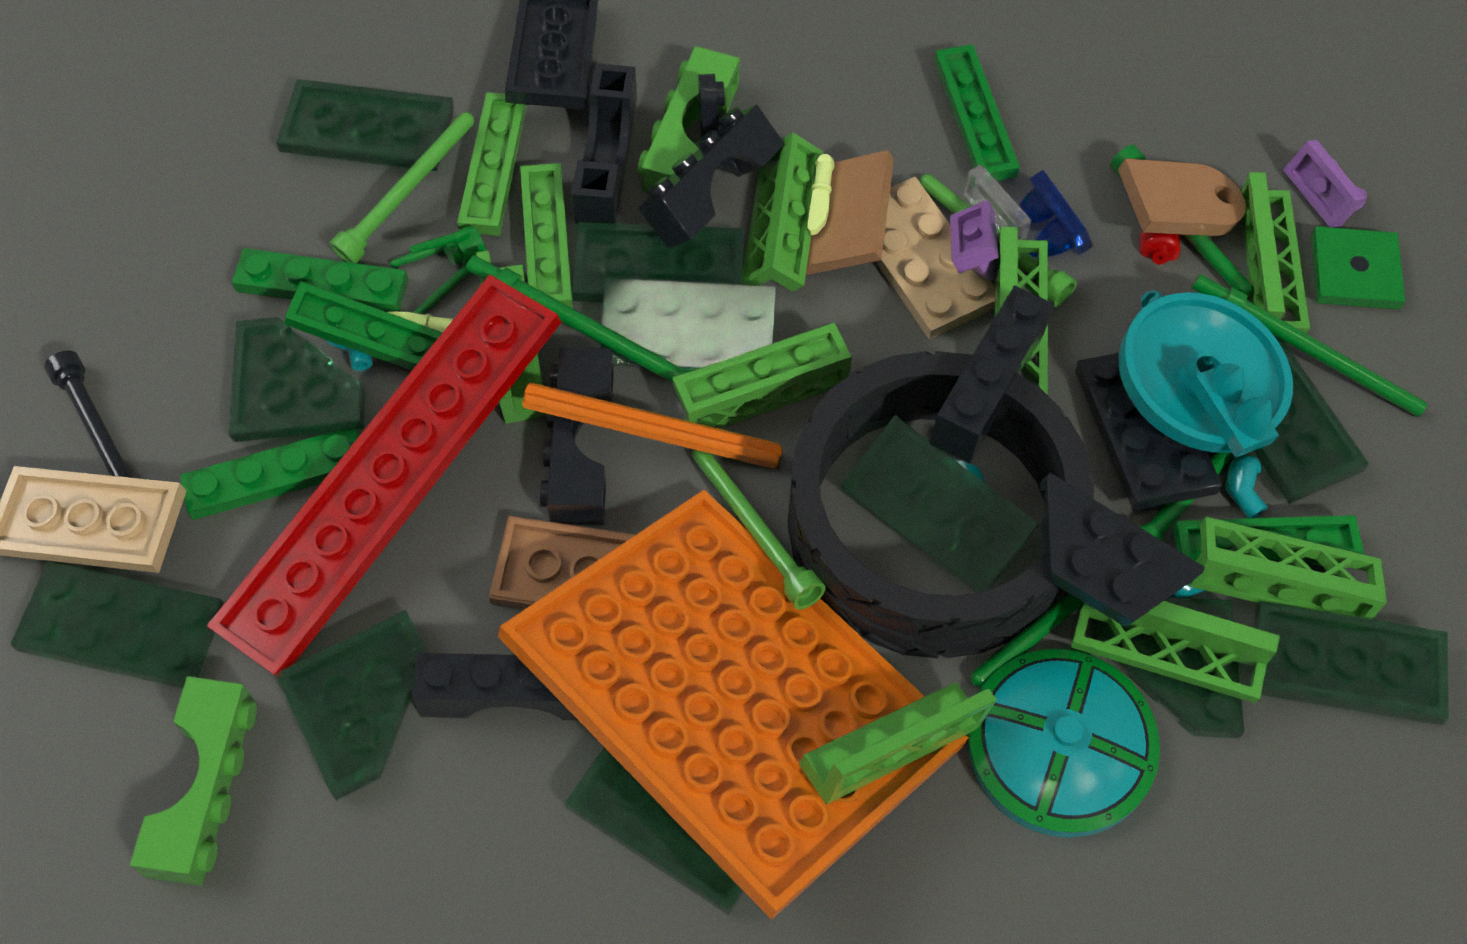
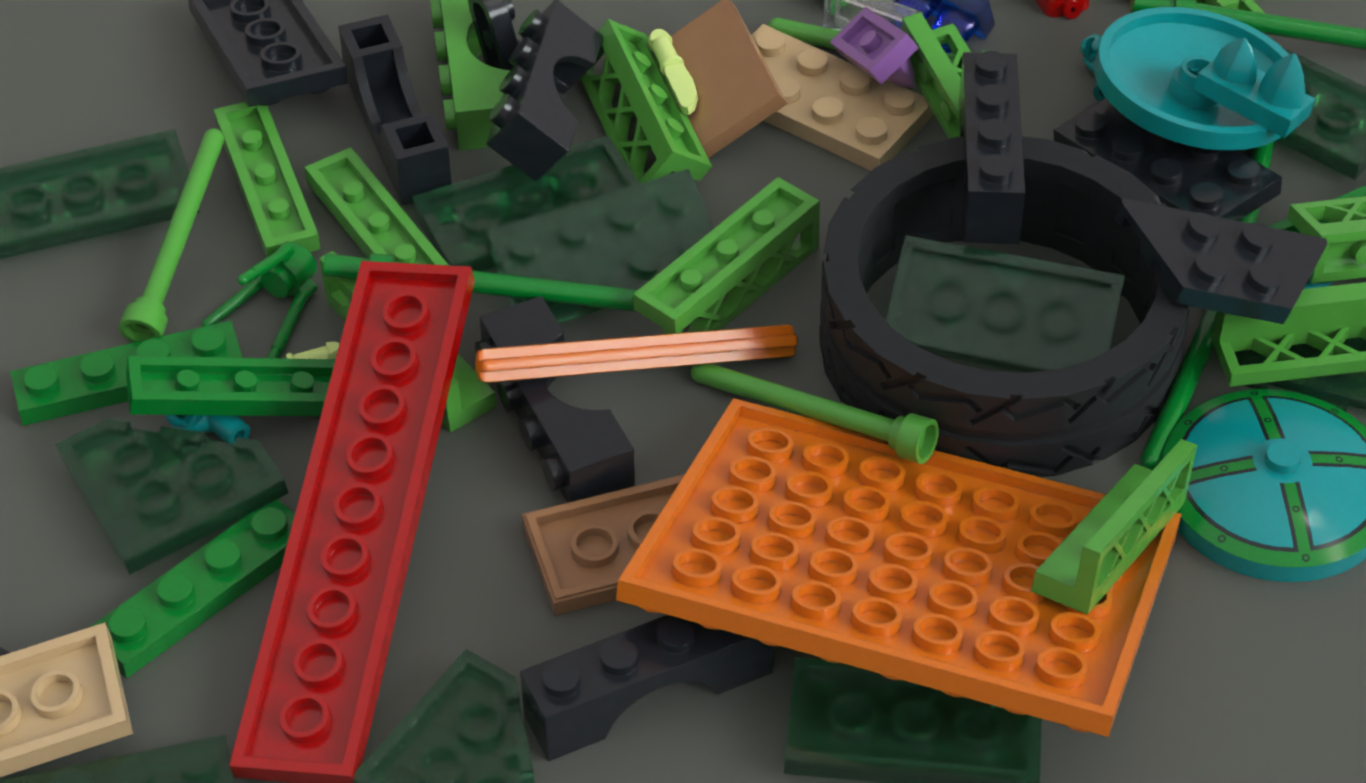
camera: 25 degrees left, 15 degrees down
teal arm [1225,455,1268,518] -> none

